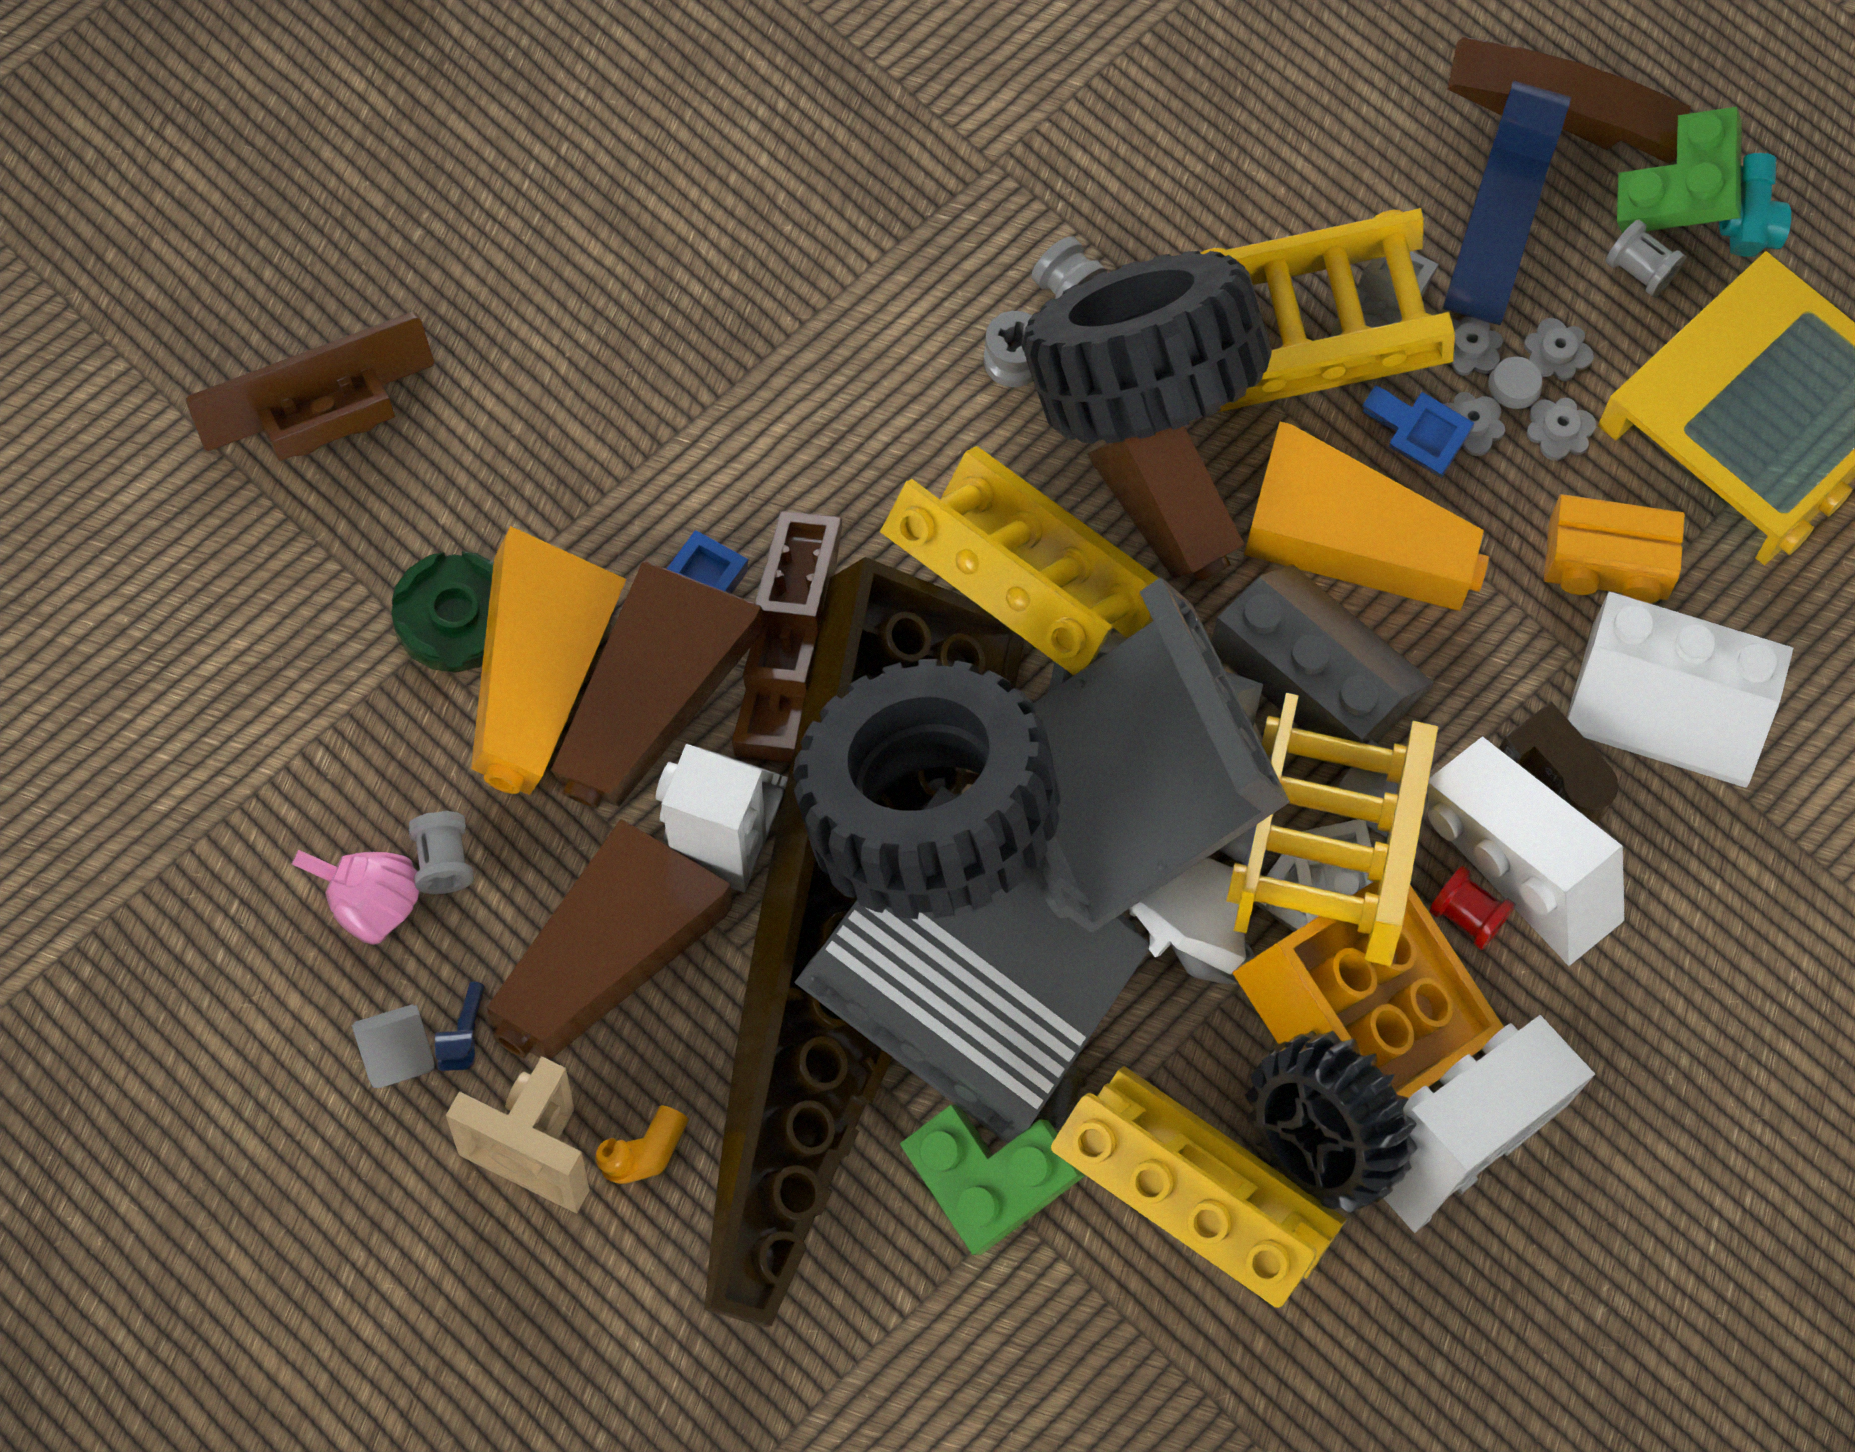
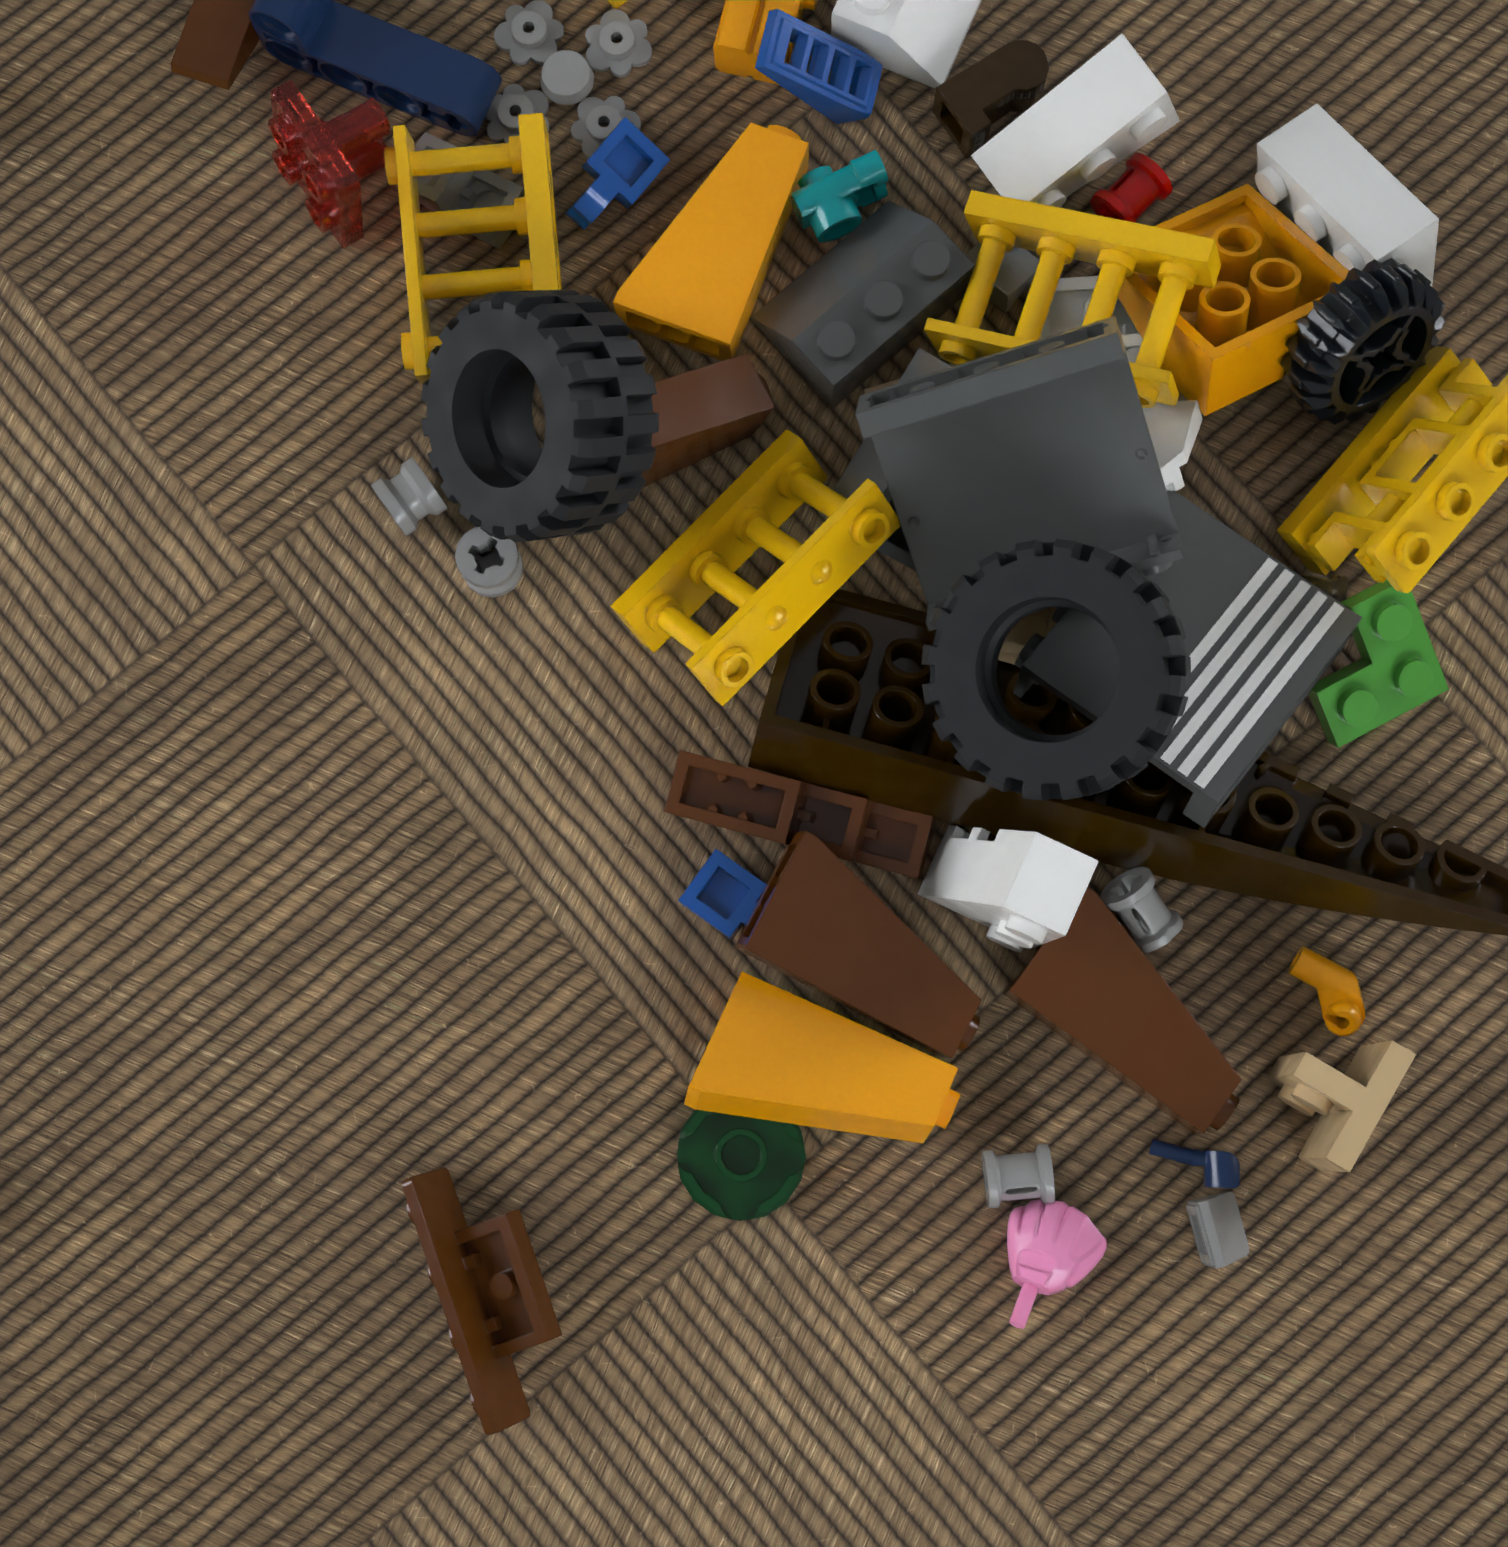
camera: 75 degrees left, 15 degrees up
none -> clear red plate [268,80,390,248]
none -> blue slope [755,9,882,124]
none -> teal plate [791,150,889,243]
none -> light grey bush [1100,867,1184,953]

